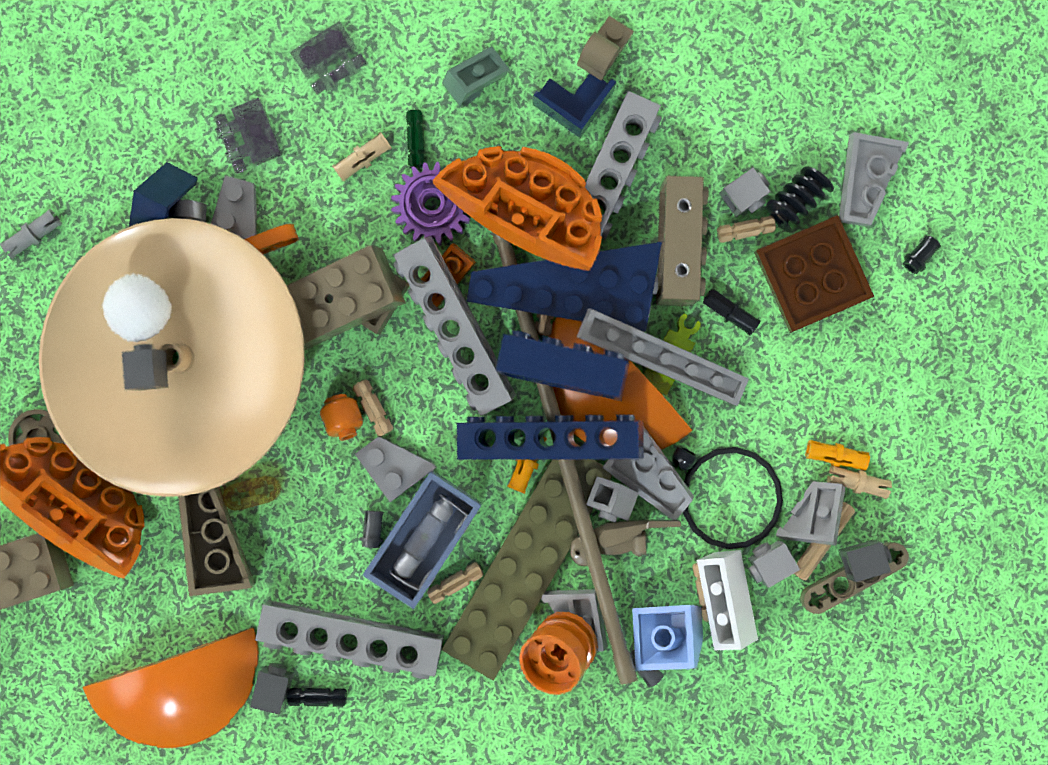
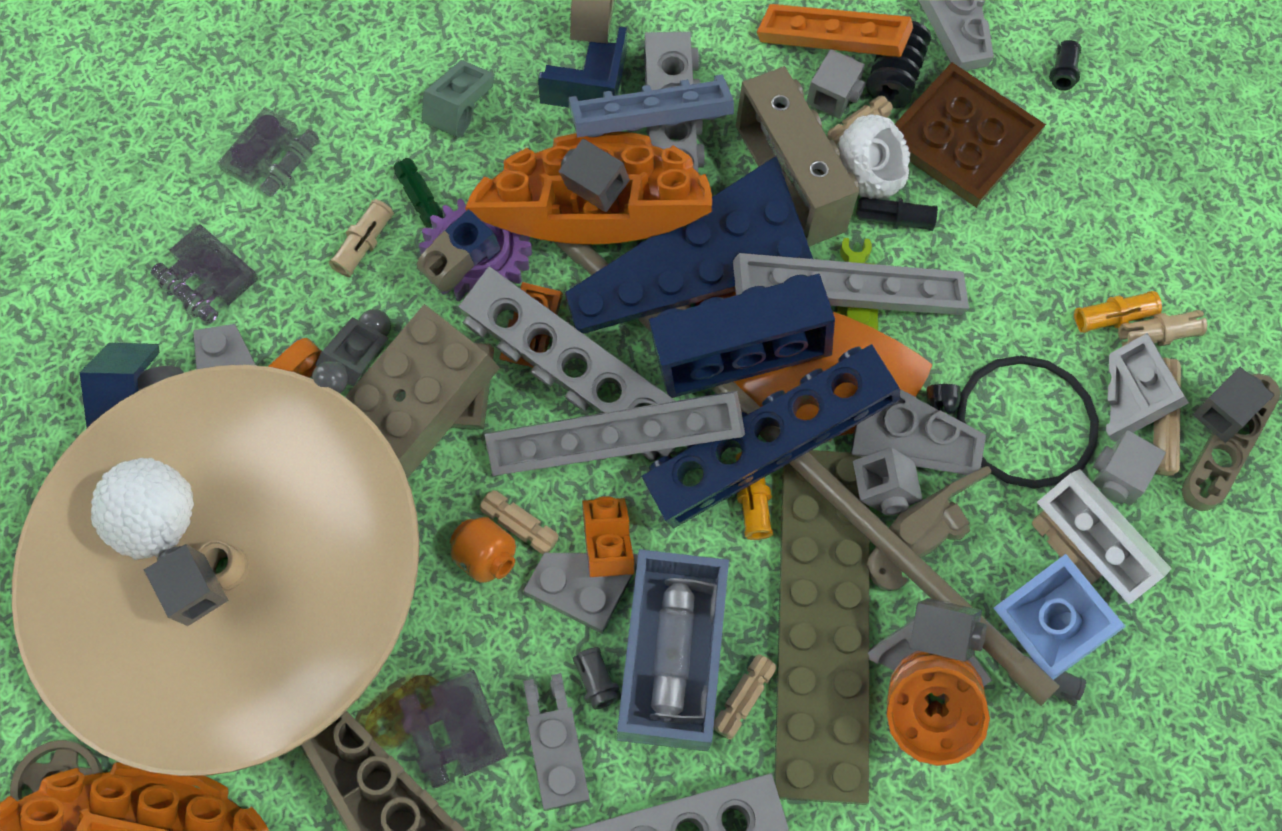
camera: 30 degrees left, 20 degrees down
none -> dark grey plate [312,309,391,393]
none -> plate [398,669,508,788]
none -> leg [417,209,501,292]
none -> light grey plate [484,391,745,476]
none -> light grey hinge [523,673,590,811]
none -> dark grey brick [559,139,630,212]
none -> sand blue hinge [568,74,734,137]
none -> orange slope [582,496,634,577]
none -> orange plate [757,4,913,57]
none -> white hair [837,114,910,199]
none -> dark grey brick [909,598,987,662]

